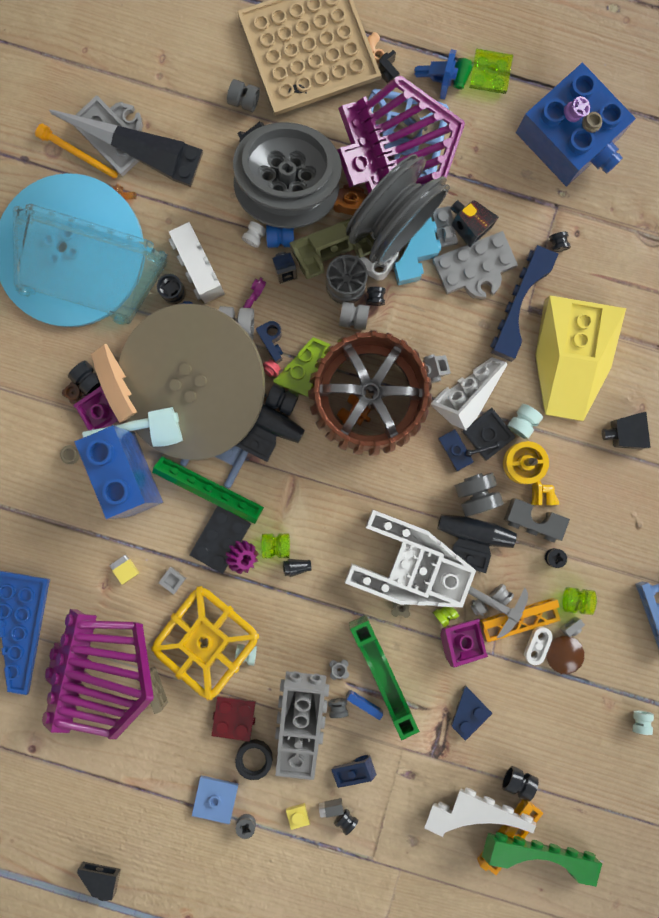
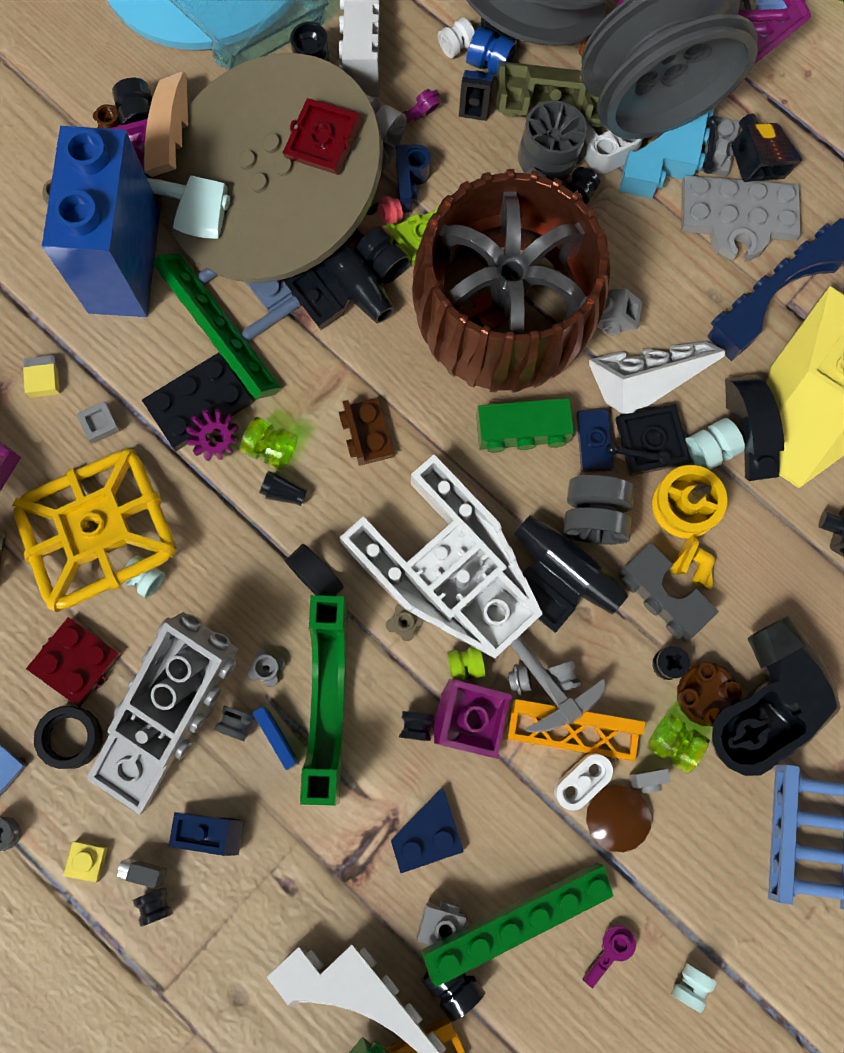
camera: 25 degrees right, 10 degrees down
none -> dark red plate [282,98,363,175]
none -> black tyre [285,544,344,596]
none -> reddish brown bracket [339,398,394,466]
none -> black wheel [399,711,434,741]
none -> light grey brick [417,901,470,945]
none -> green plate [421,862,614,987]
none -> green brick [476,398,574,453]
none -> magenta plate [582,925,636,989]
none -> reddish brown dish [677,662,742,727]
none -> black hinge [703,115,719,174]
none -> black piece [711,616,841,776]
none -> black arch [725,374,784,481]

